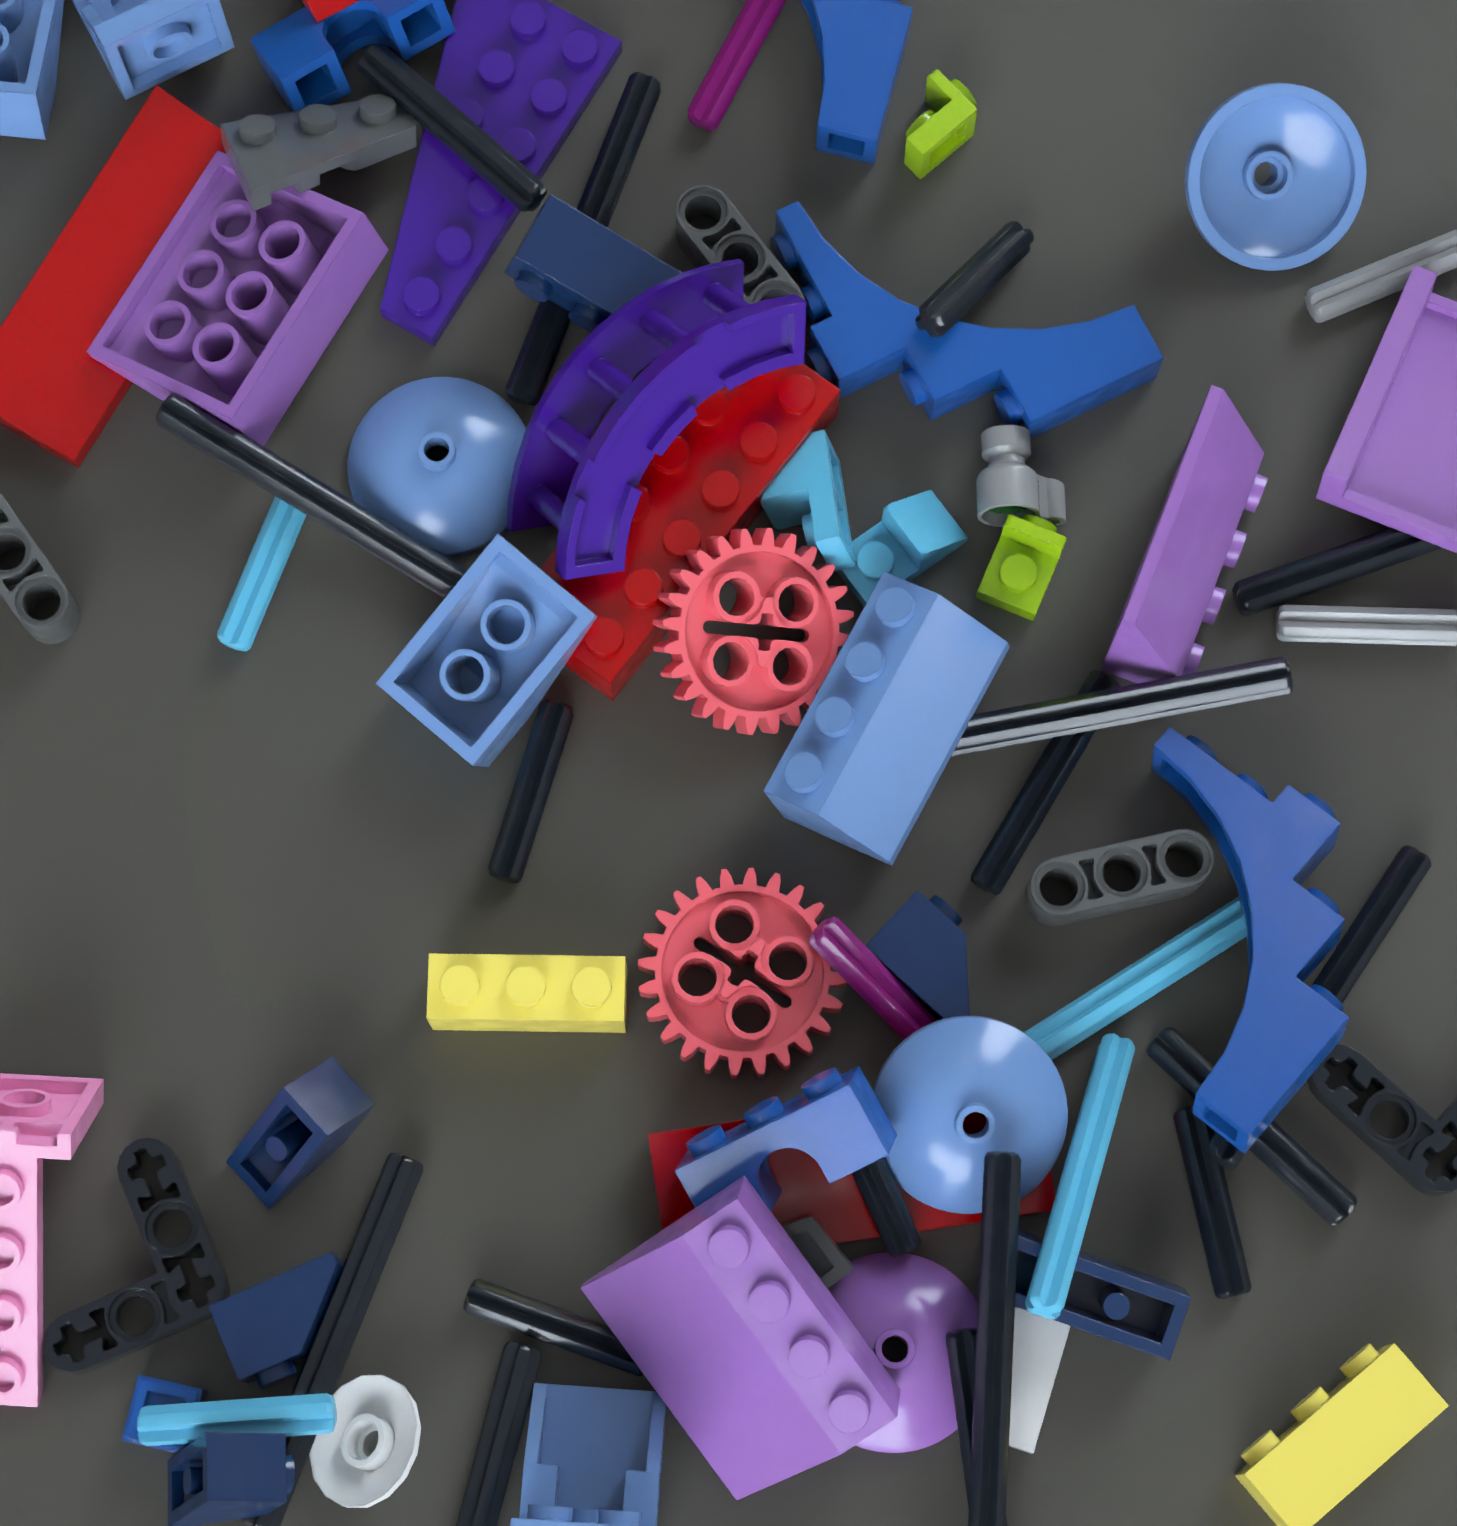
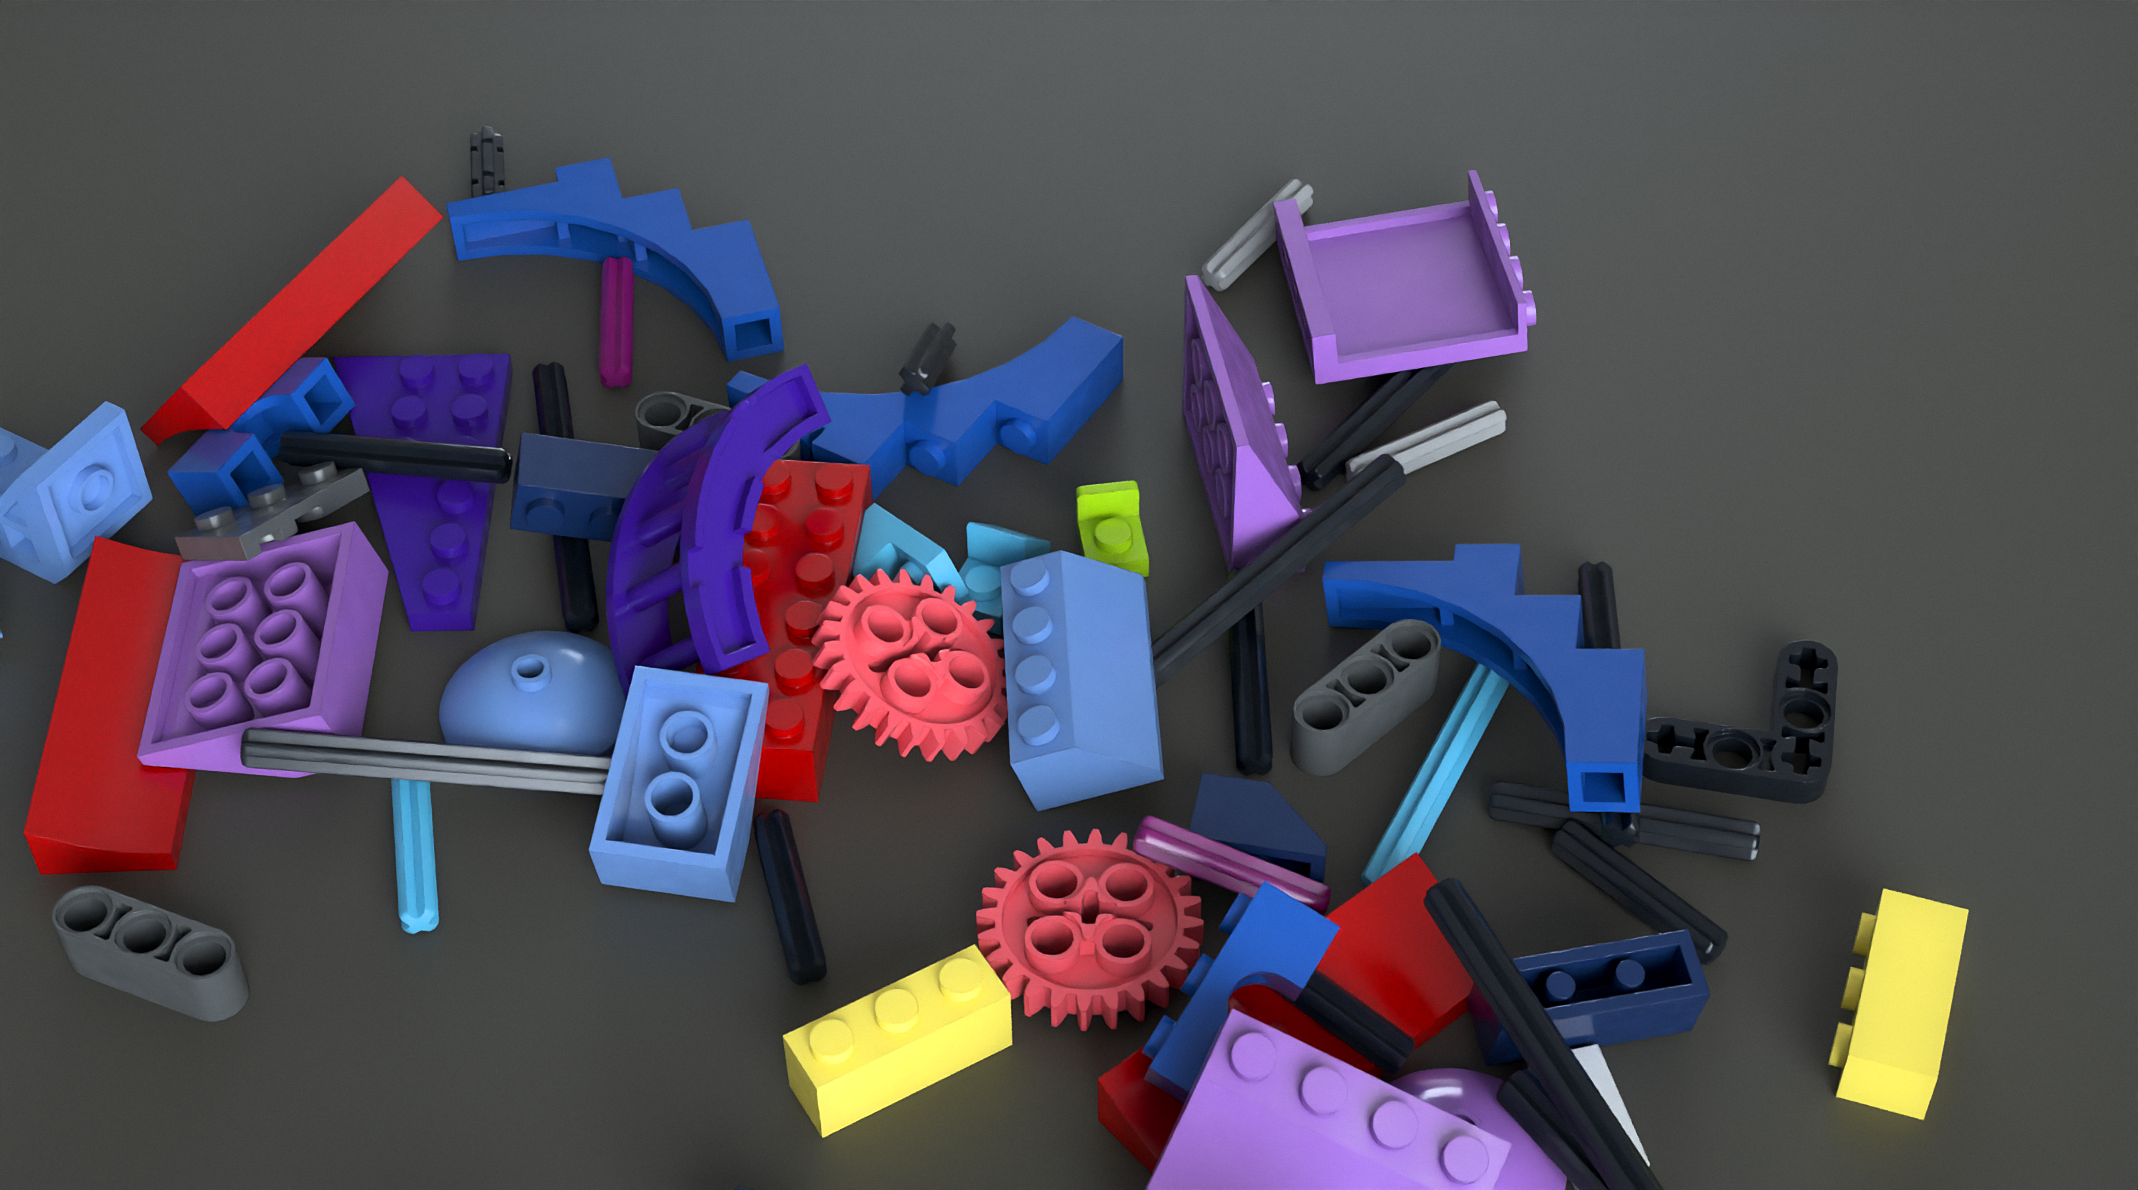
camera: 30 degrees left, 30 degrees down
medium blue dish [873,1016,1068,1214] -> none
lime bracket [904,69,977,180] -> none
light grey piece [976,425,1066,527] -> none
medium azure axle [1025,1033,1135,1319] -> none
medium blue dish [1184,83,1367,271] -> none

